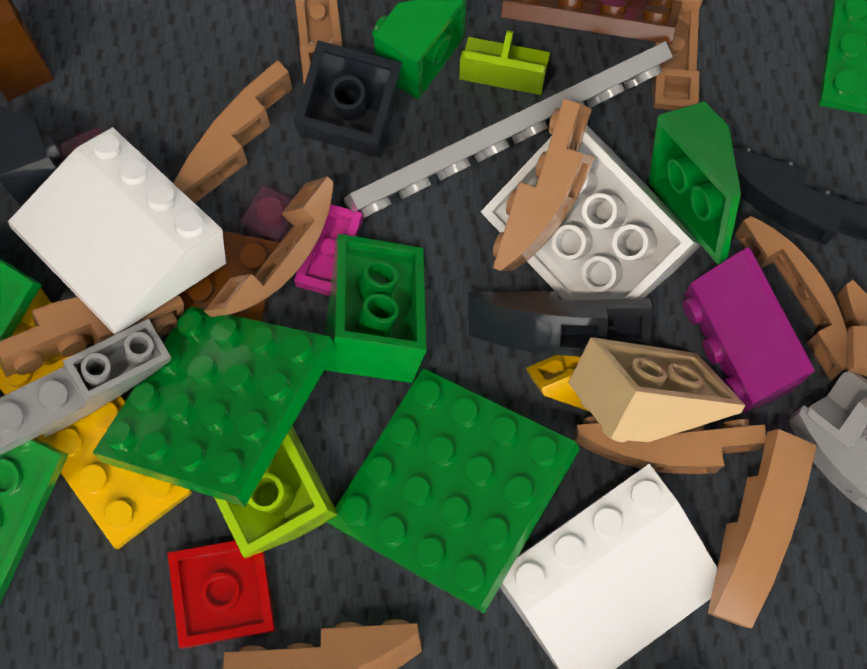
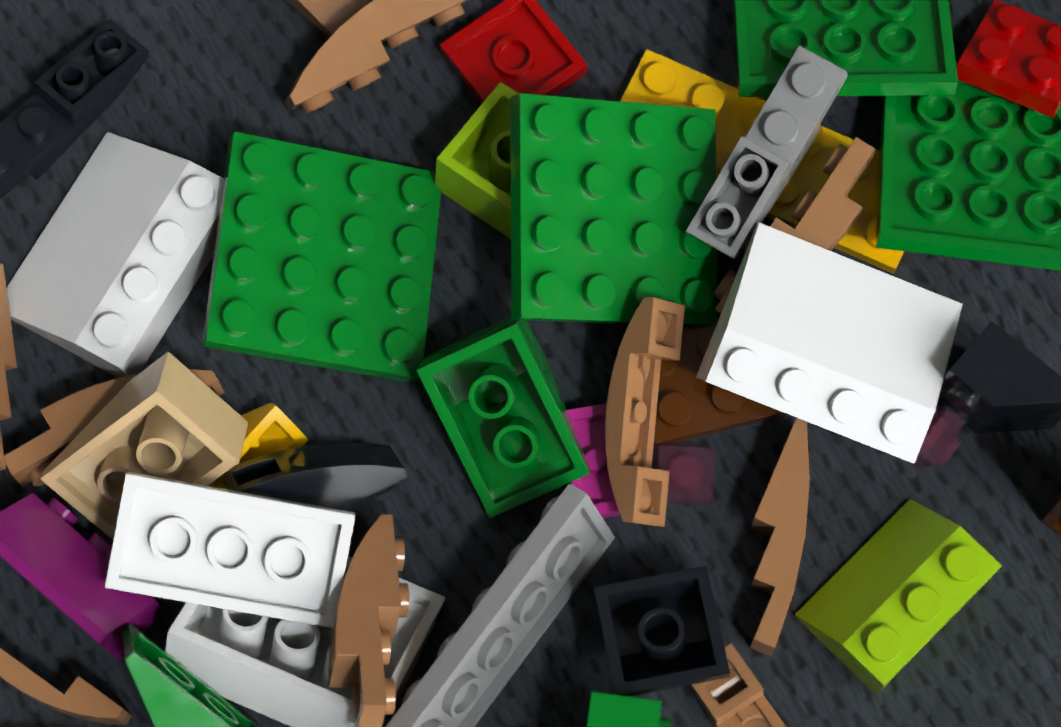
camera: 155 degrees right, 0 degrees up
none -> white plate [105,472,355,628]
none -> lime slope [794,499,1002,695]

